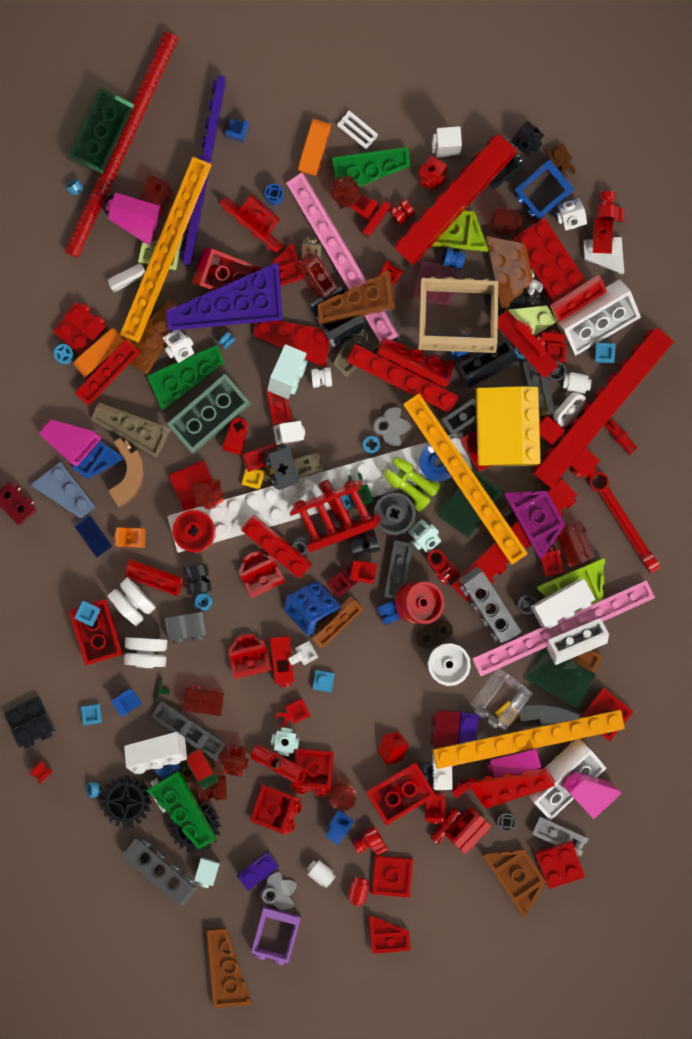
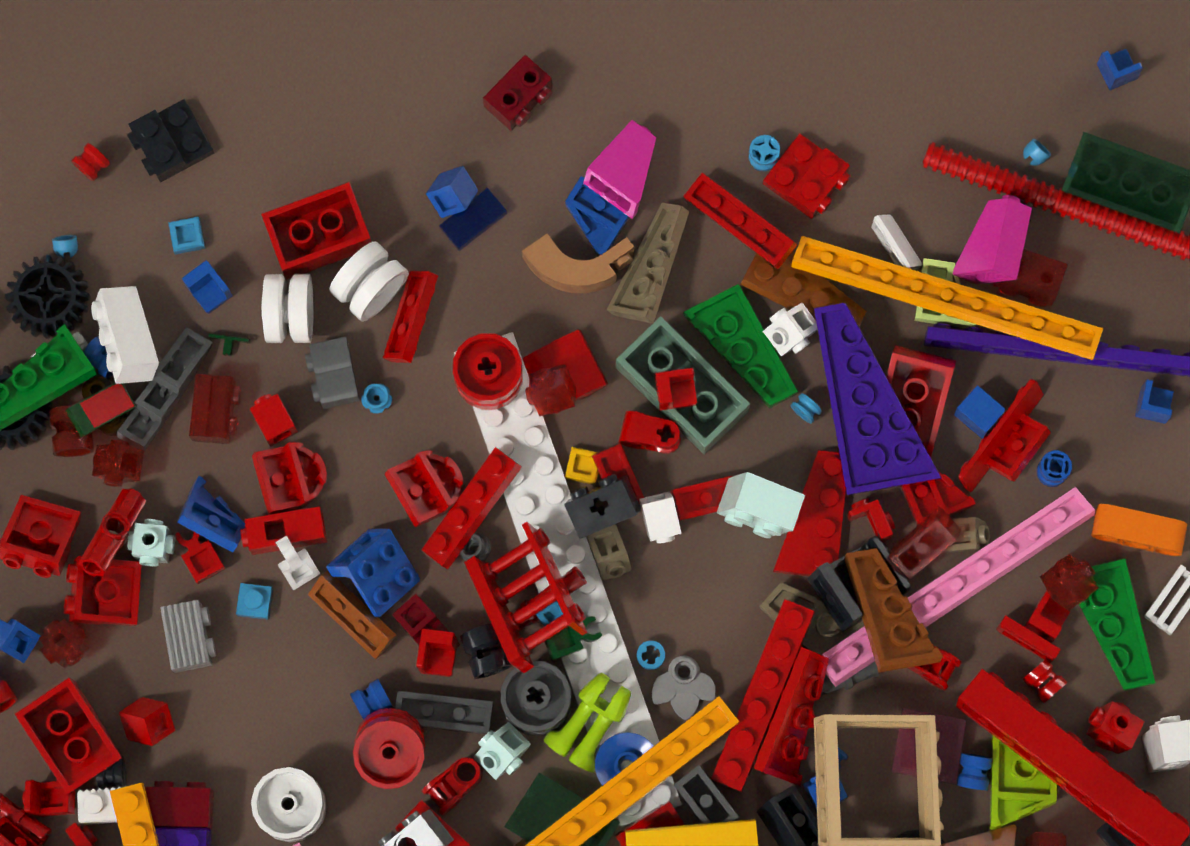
camera: 90 degrees right, 10 degrees down
sand blue wing [31,462,96,519] -> none
orange beam [73,328,125,378] -> none
dark azure plate [75,601,101,627] -> none
orange bracket [114,527,146,548] -> none
black wheel [183,564,212,595] -> none
white wheel [311,367,332,388] -> none
dark brown plate [416,620,453,648] -> none
none -> light grey brick [160,600,216,673]
none -> blue wing [177,476,245,553]
none -> red brick [249,394,298,447]
none -> blue panel [426,166,478,218]
none -> red panel [655,368,697,411]
none -> red bracket [847,498,895,543]
none -> blue panel [954,385,1005,439]
none -> blue panel [1097,49,1143,91]

